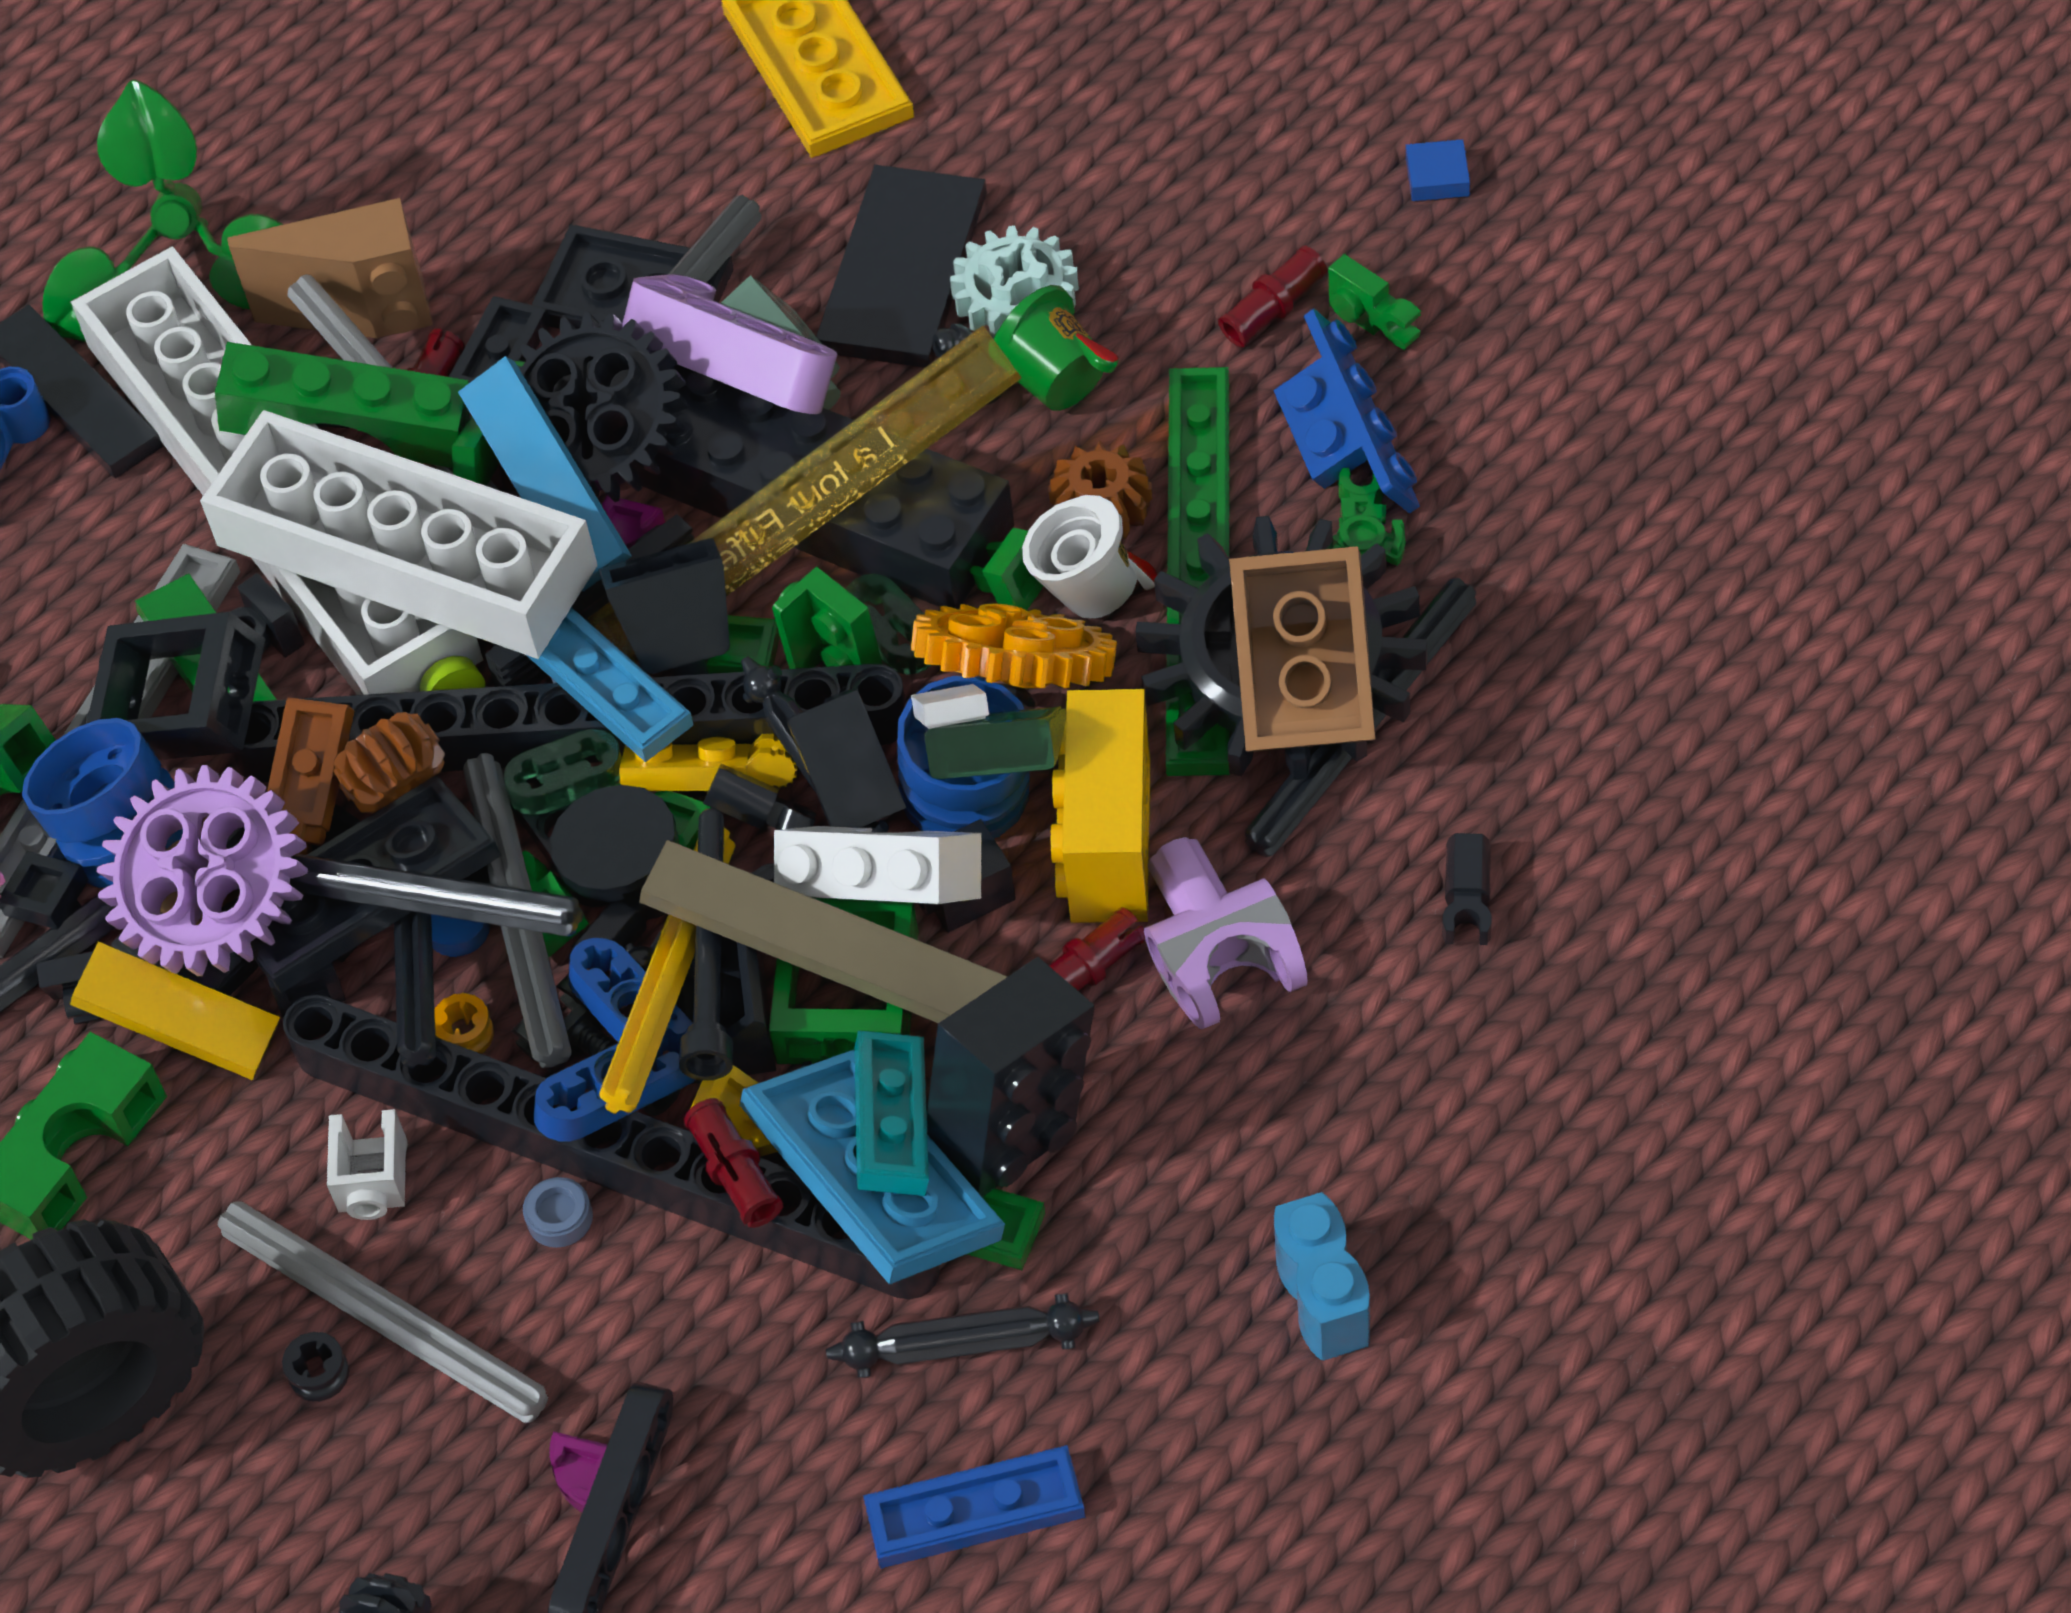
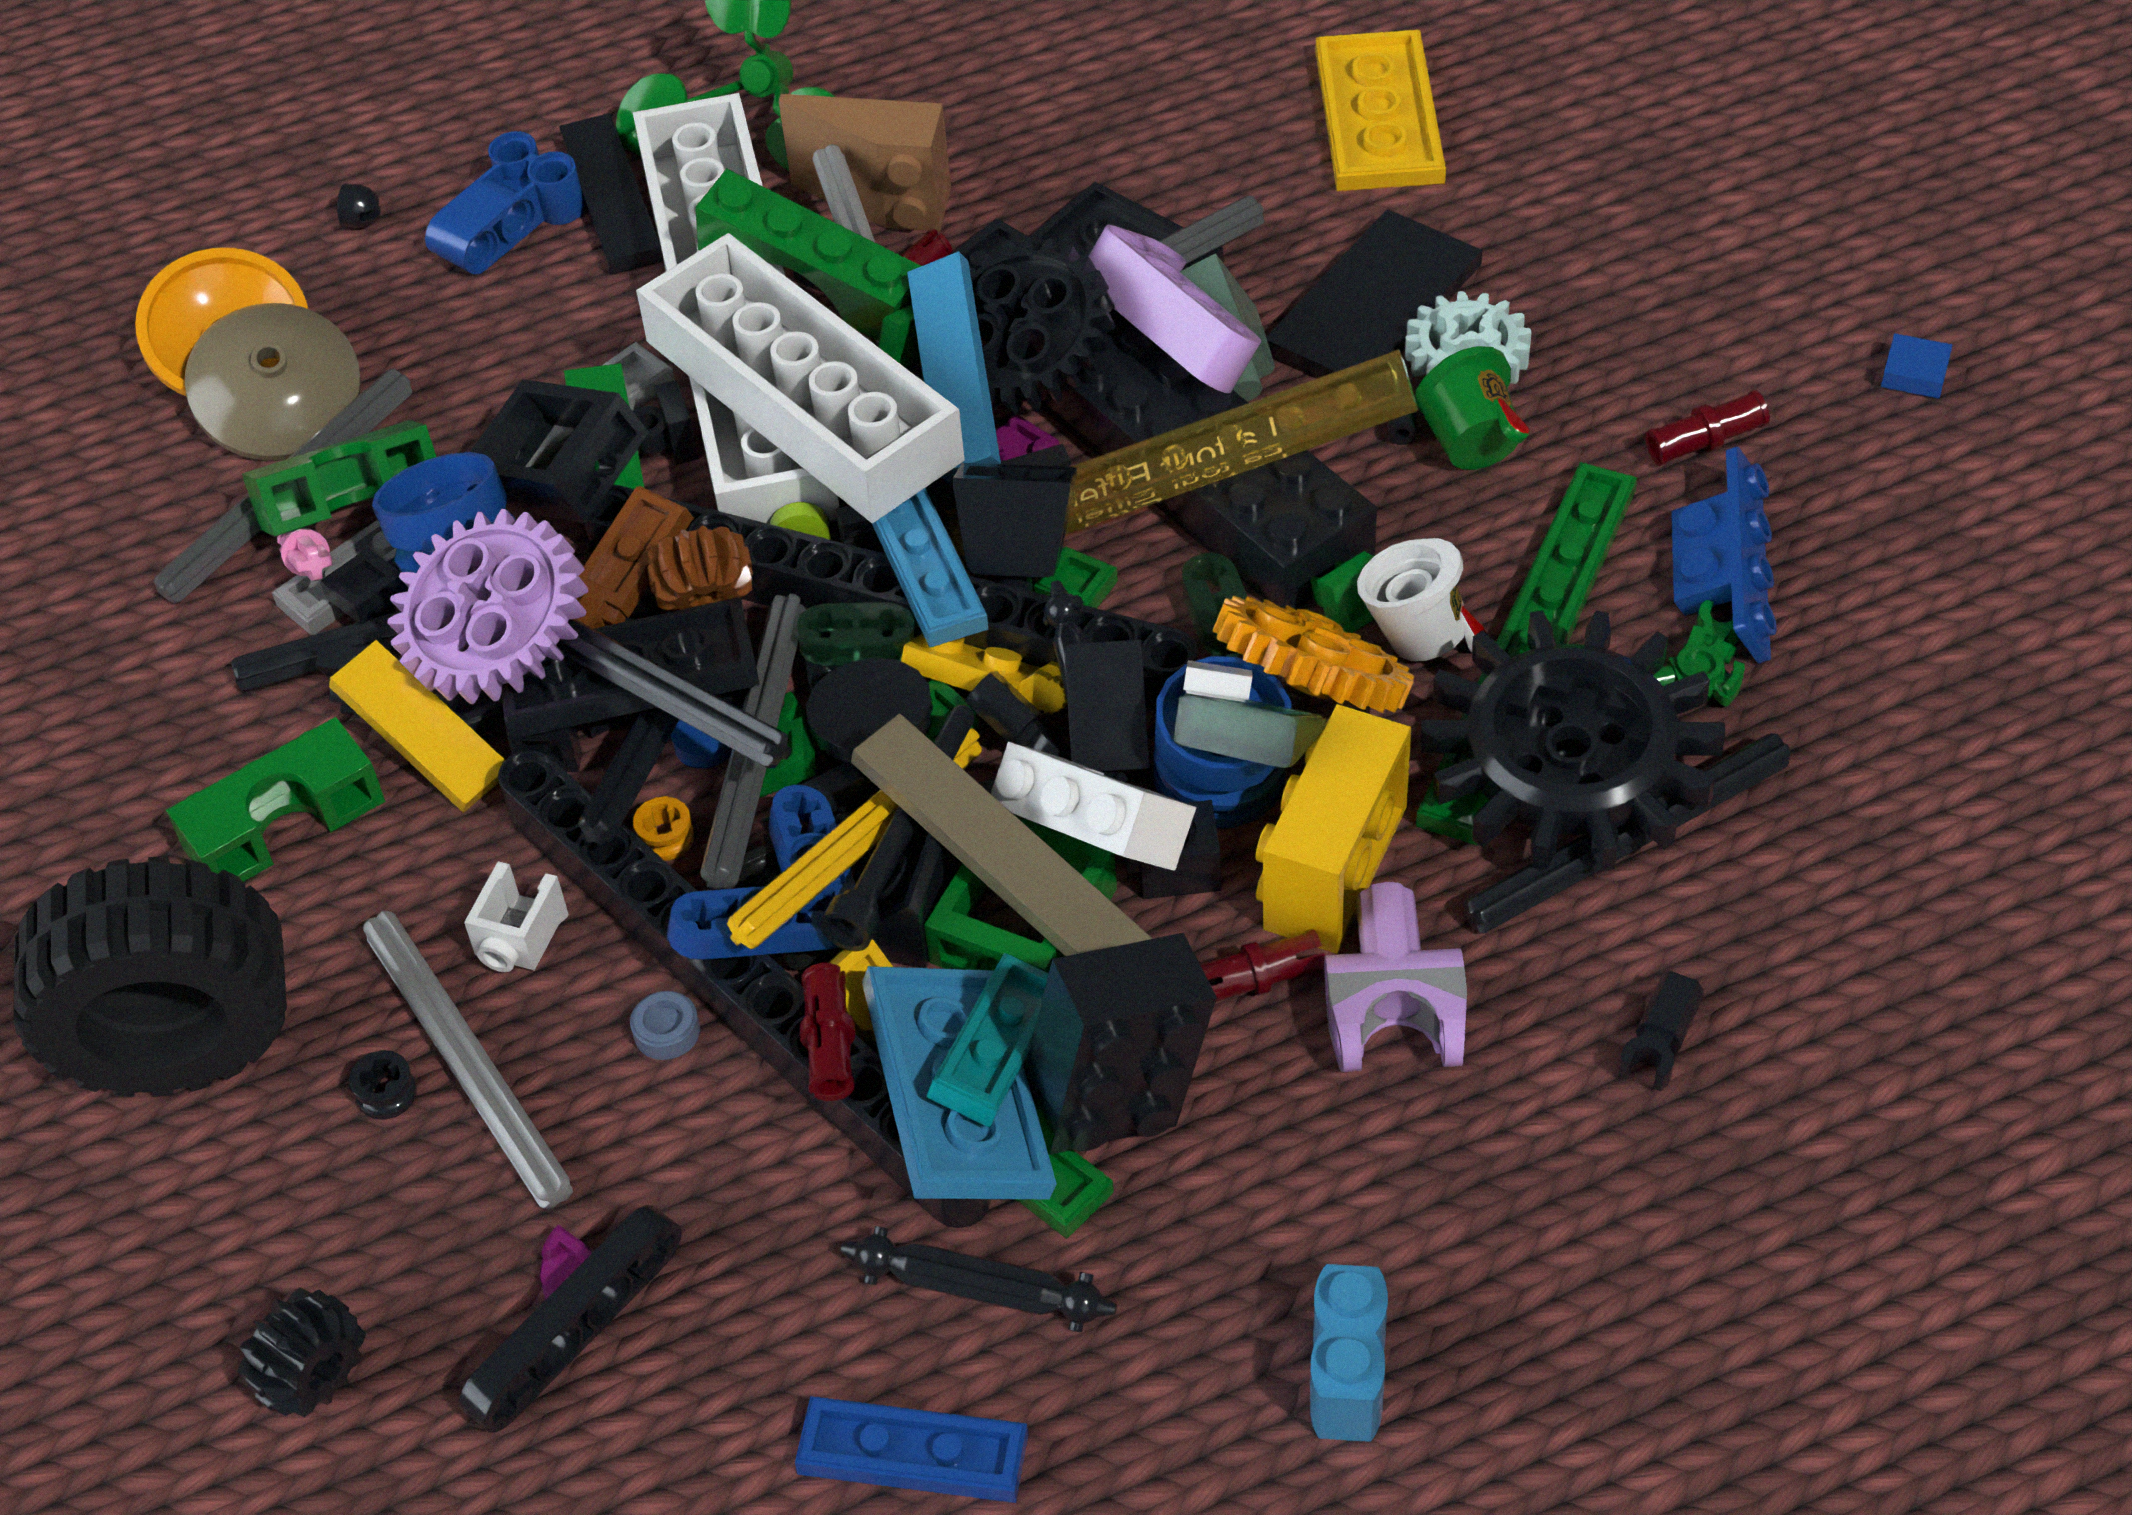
camera: 20 degrees right, 5 degrees down
green bracket [772,566,883,669] -> none
dark orange gear [1048,440,1153,540] -> none
medium nougat slope [1229,546,1375,752] -> none
green plate [1328,254,1421,349] -> none

